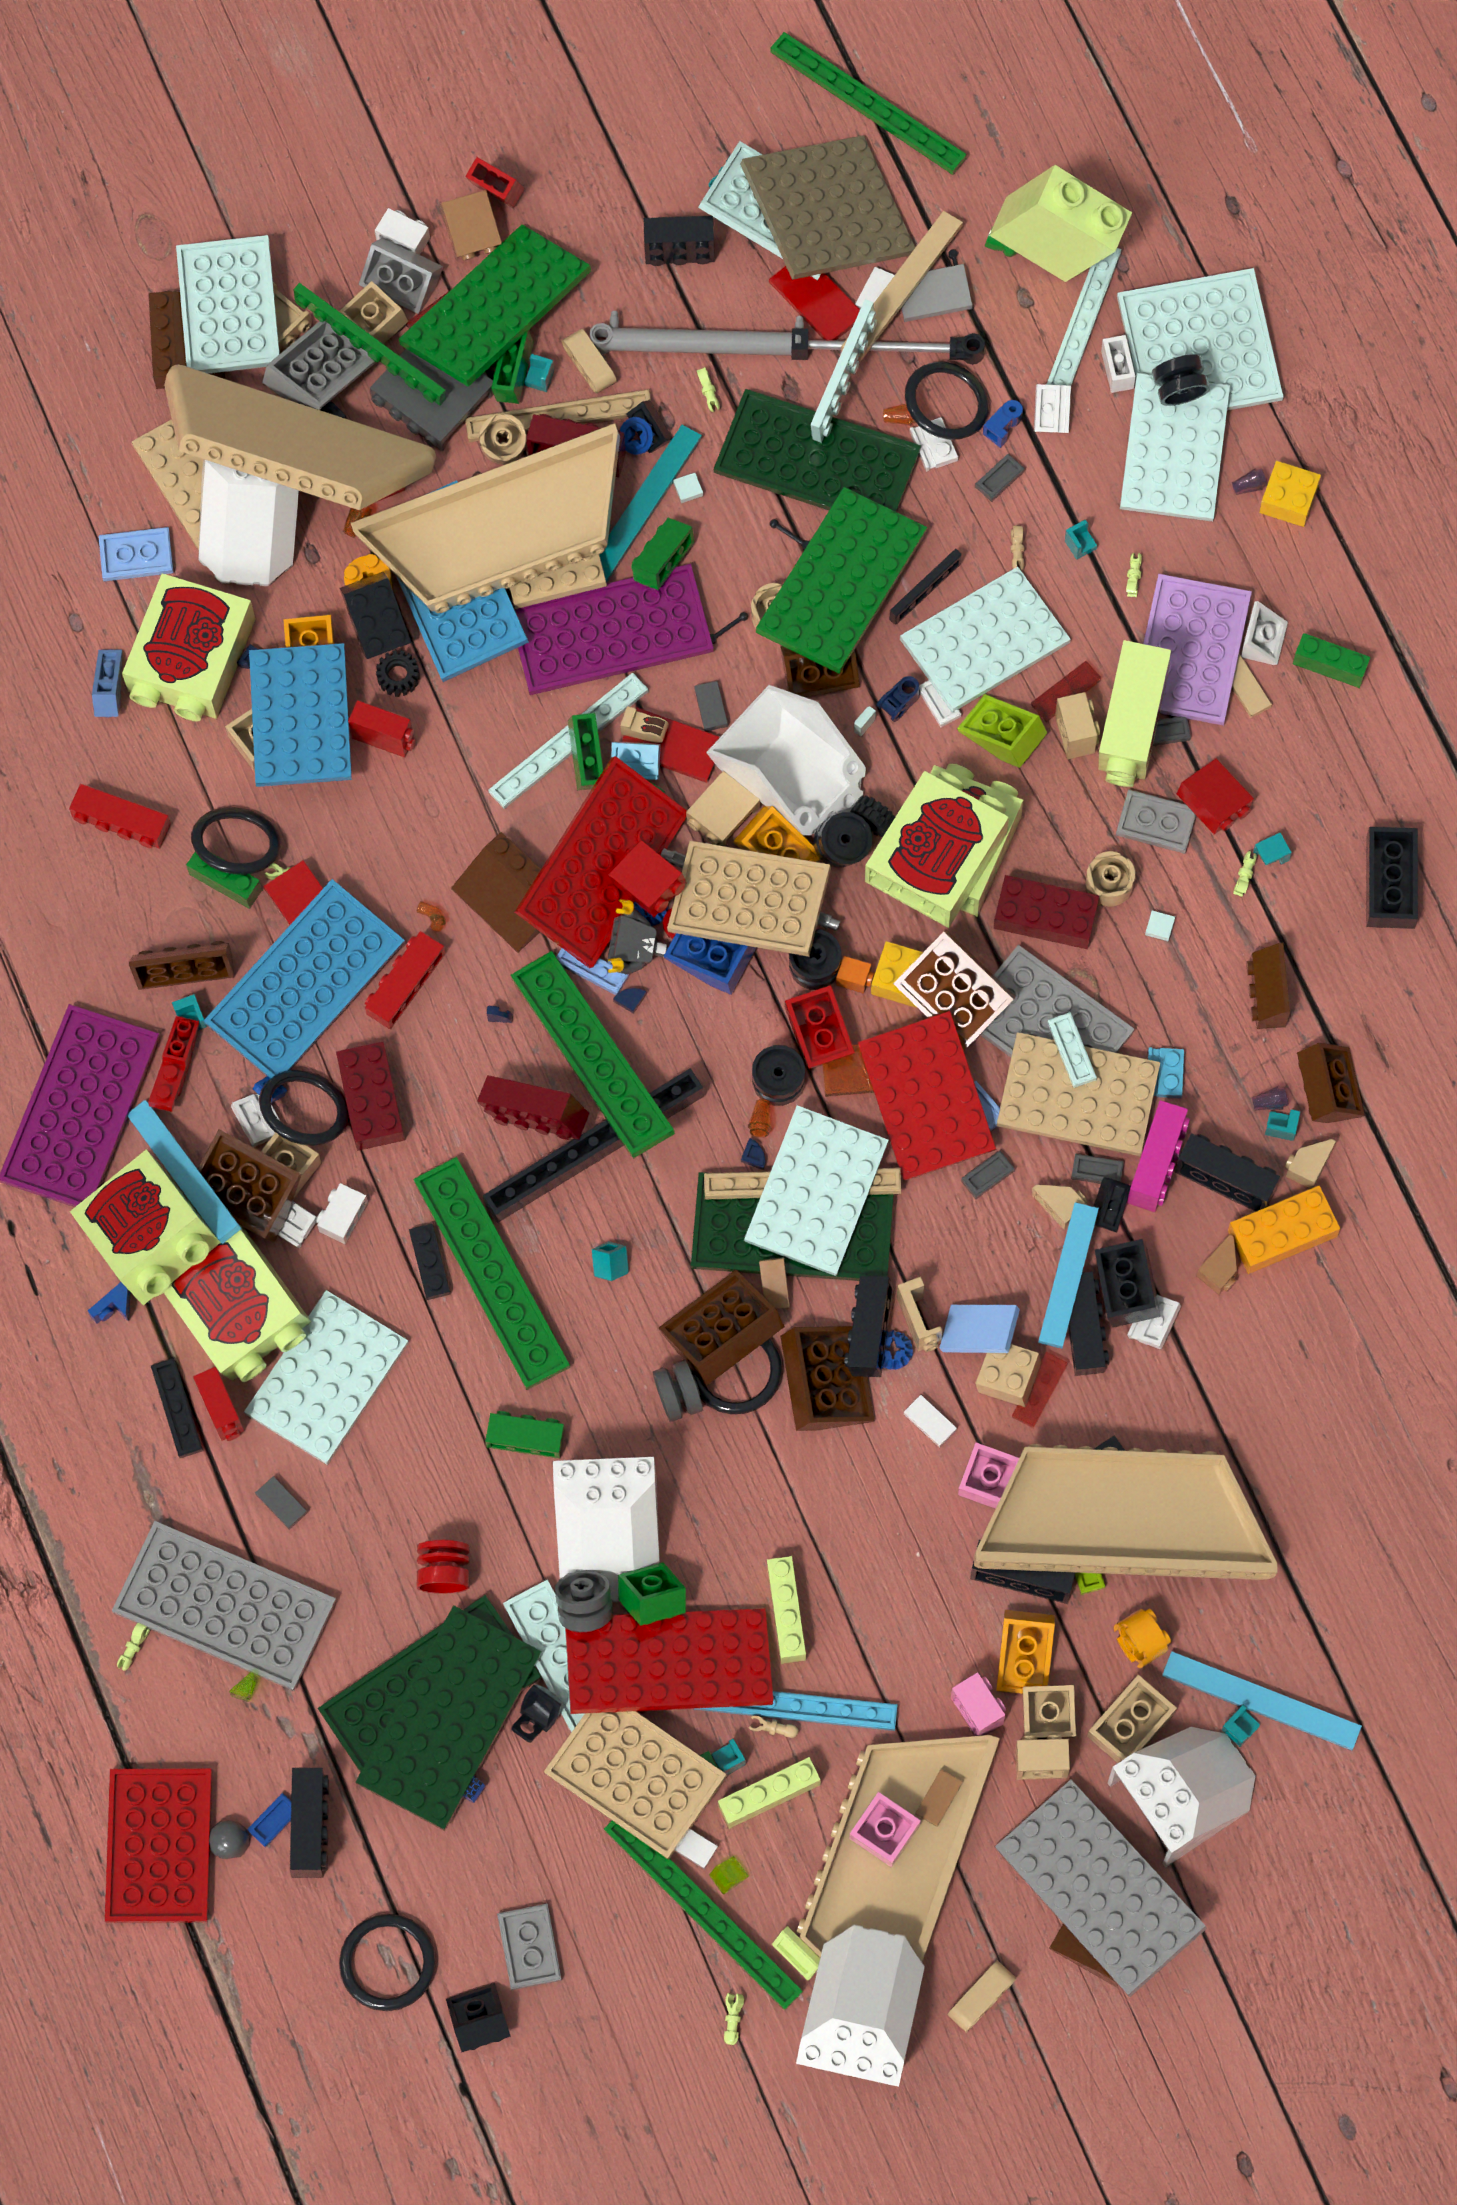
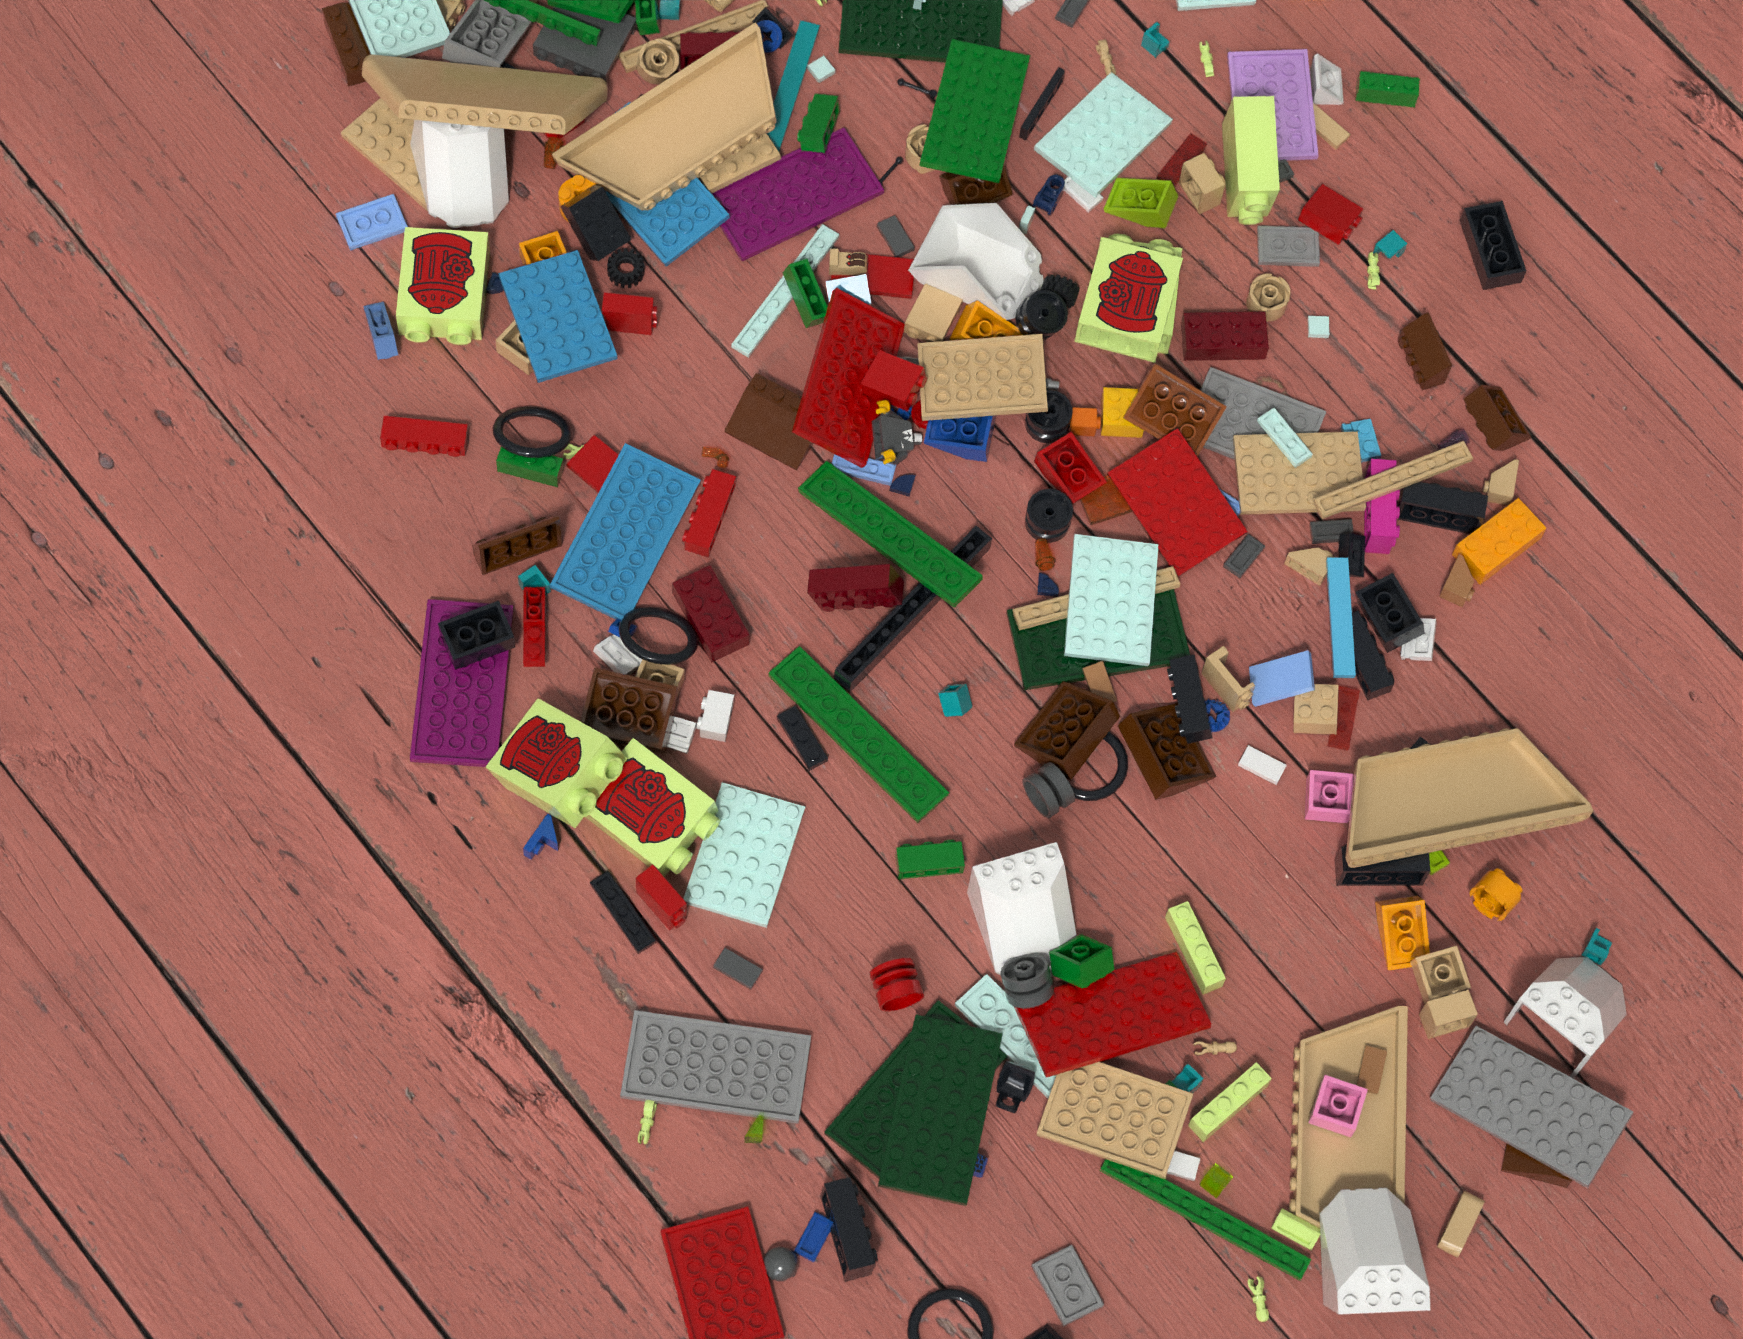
camera: 25 degrees left, 5 degrees down
medium azure tile [128,1100,242,1244] -> none
dark blue tile [487,1005,513,1023] -> none
medium azure tile [694,1691,897,1731] -> none
bright pink brick [951,1672,1006,1736] -> none
tan brick [1087,1675,1177,1763] -> none
medium azure tile [1162,1651,1362,1751] -> none
teal panel [1265,1109,1300,1141] -> none
none -> black brick [438,601,515,670]
none -> tan tile [1313,441,1473,519]

